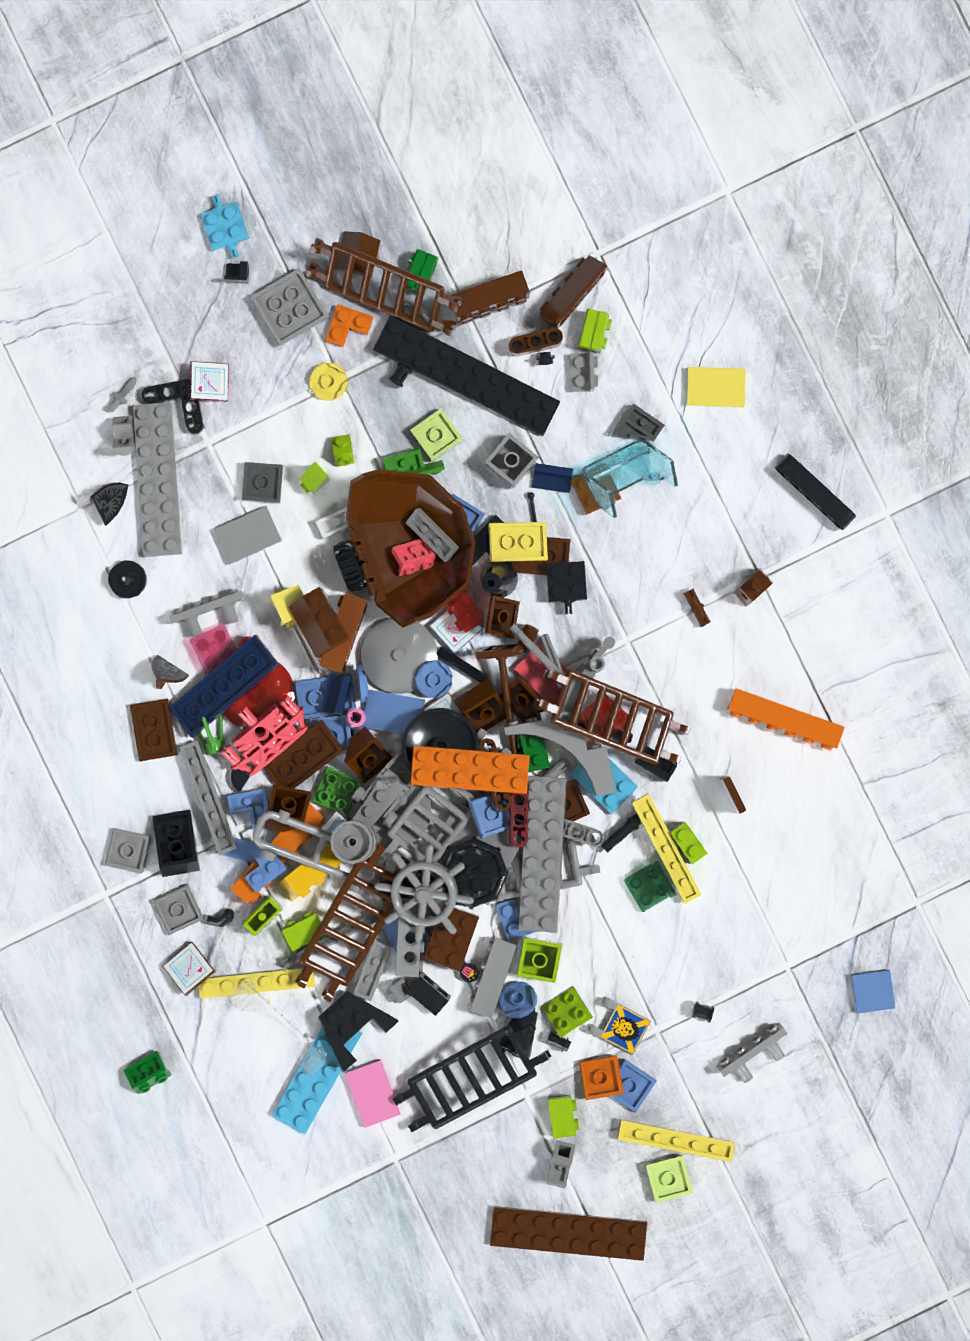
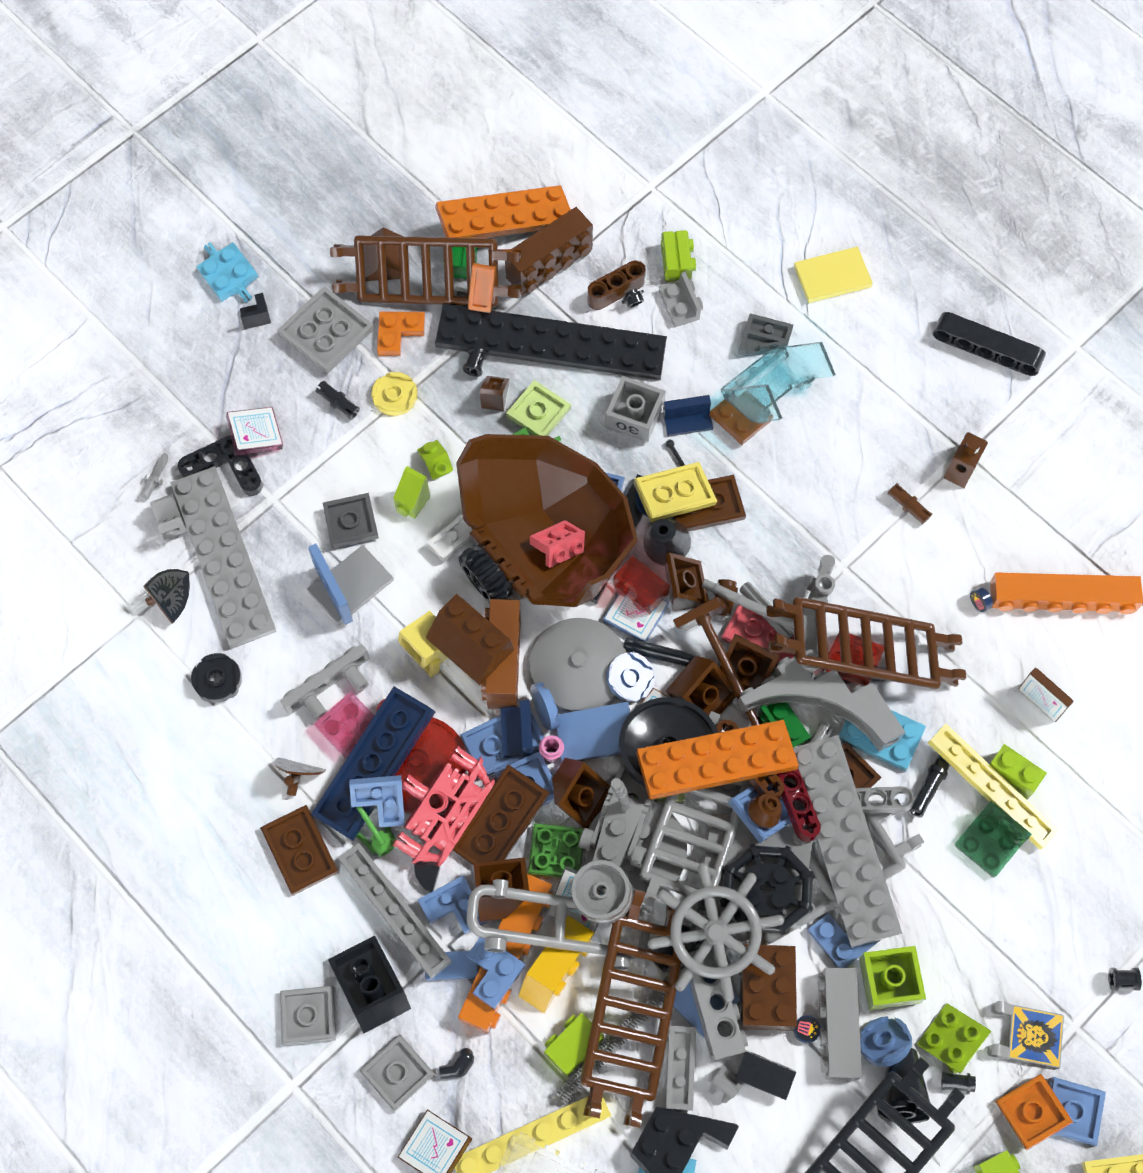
camera: 20 degrees left, 20 degrees down
lime brick [242,896,283,936] -> none
light grey plate [406,508,459,562] -> none
reddish brown slope [539,255,608,329] -> none
black plate [546,561,587,615] -> none
black hinge [634,745,677,782] -> none
none -> medium blue tile [308,543,353,625]
none -> black pin [315,381,360,420]
none -> medium blue plate [349,775,405,827]
none -> orange plate [435,185,571,238]
none -> orange tile [468,263,496,313]
none -> reddish brown slope [480,376,510,411]
none -> reddish brown cone [748,794,782,828]
none -> dark blue tile [970,587,993,612]

